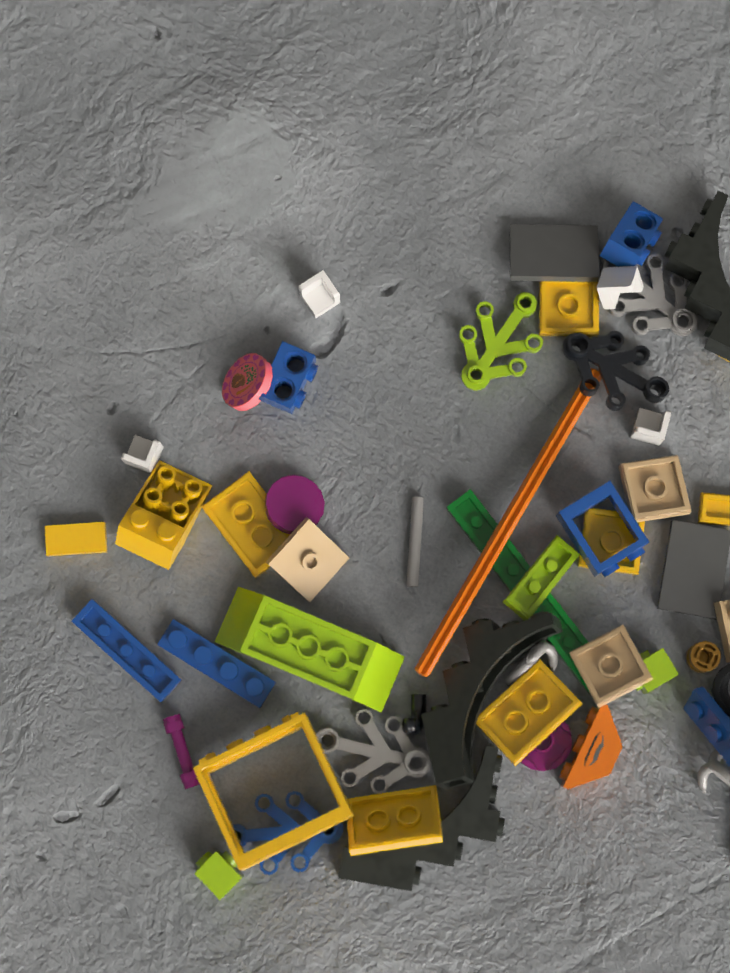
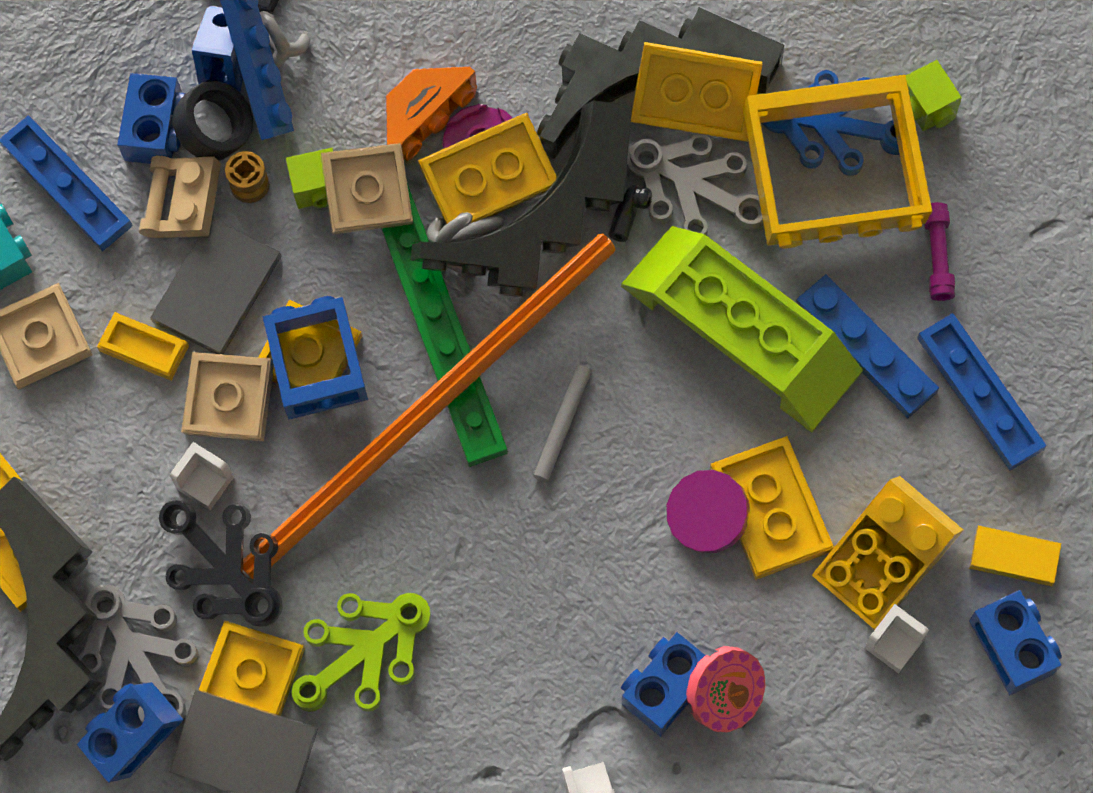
camera: 160 degrees left, 10 degrees down
tan plate [266,518,349,603] -> none
lime tile [503,535,580,621] -> none
white panel [597,266,644,309] -> none
none -> blue brick [969,590,1062,696]

